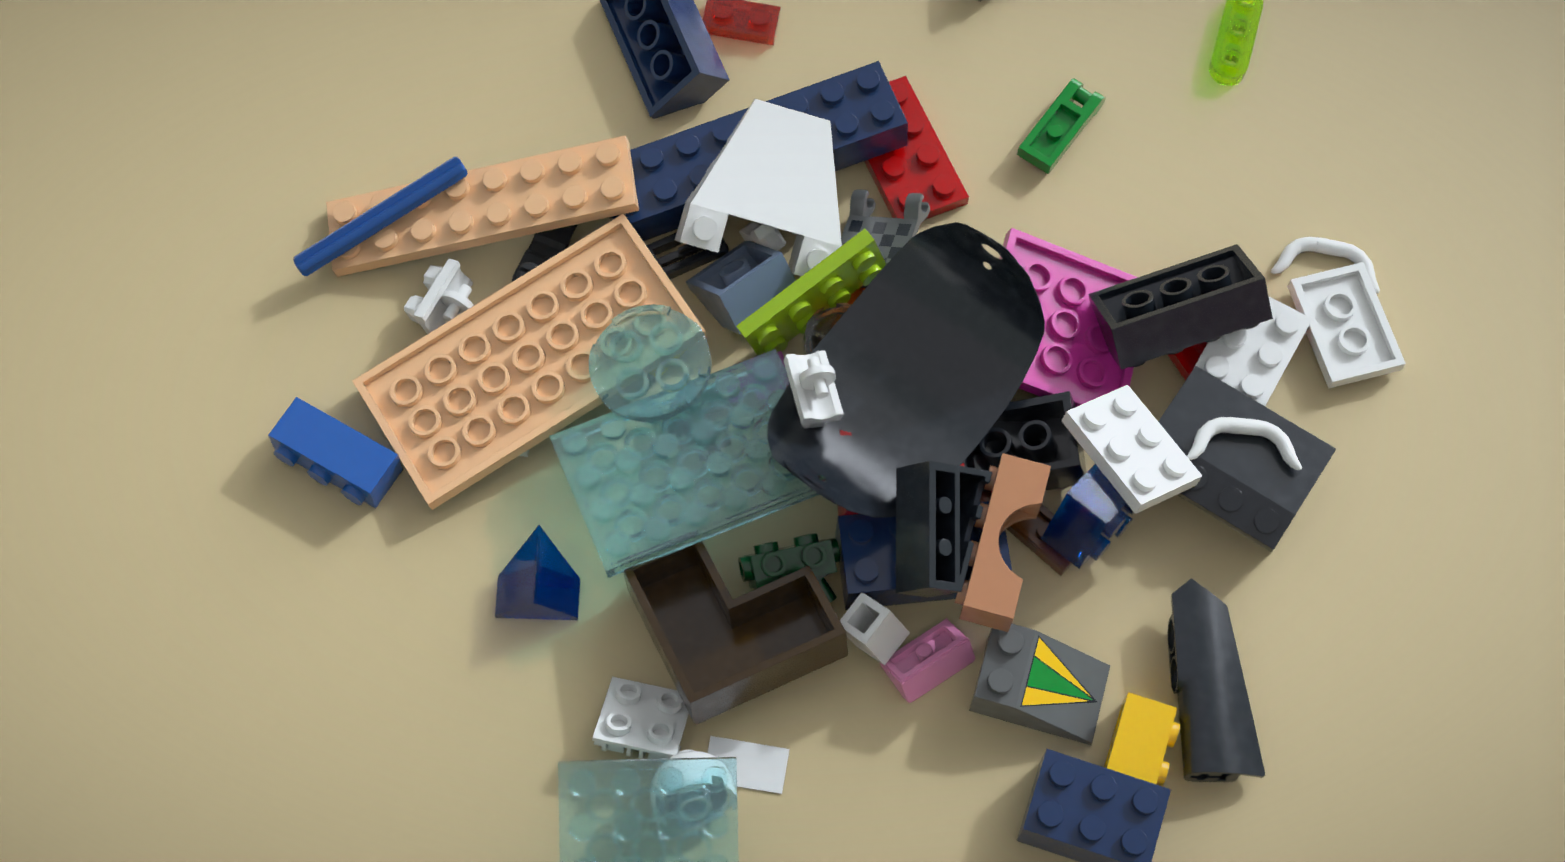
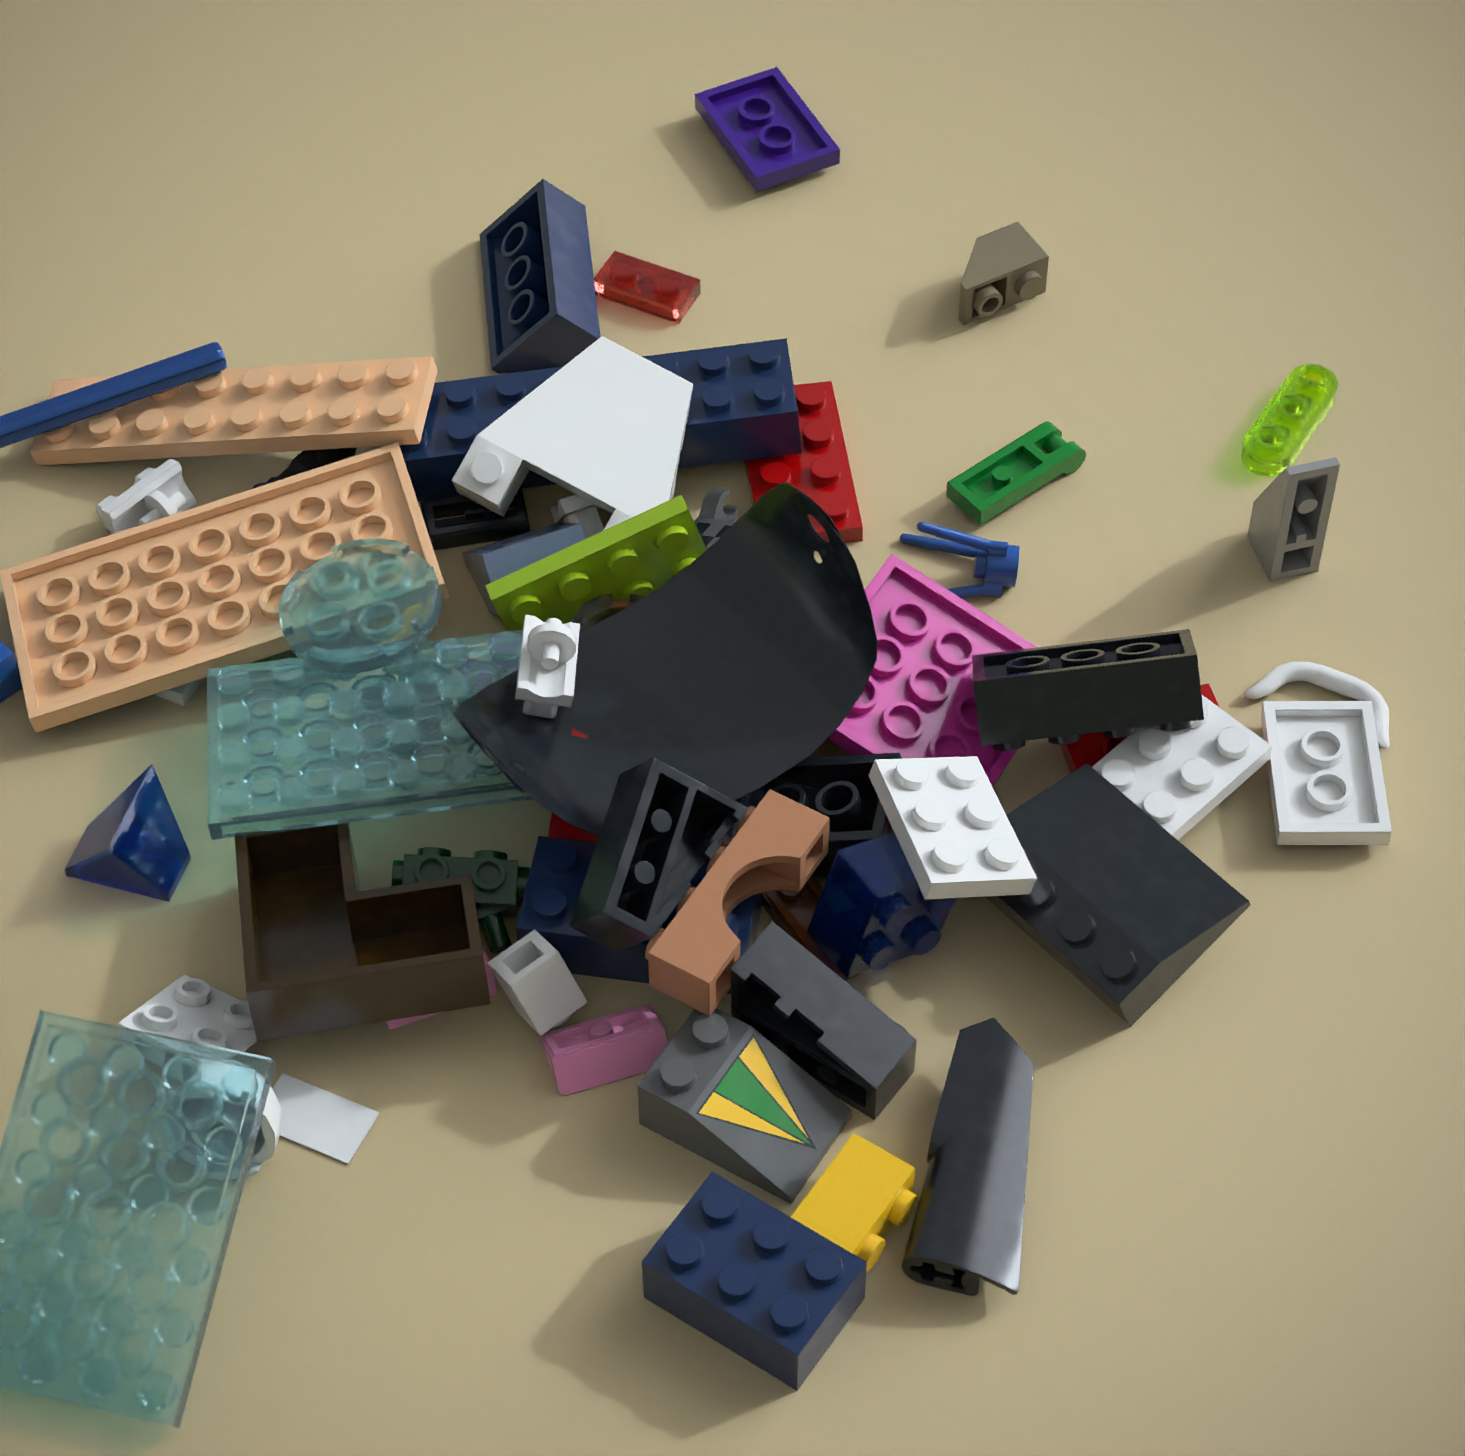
camera: 20 degrees right, 15 degrees down
white animal [1187,417,1302,470] -> none
none -> black wedge [731,921,916,1120]
none -> blue plant [900,521,1019,598]
none -> light grey slope [1247,457,1340,582]

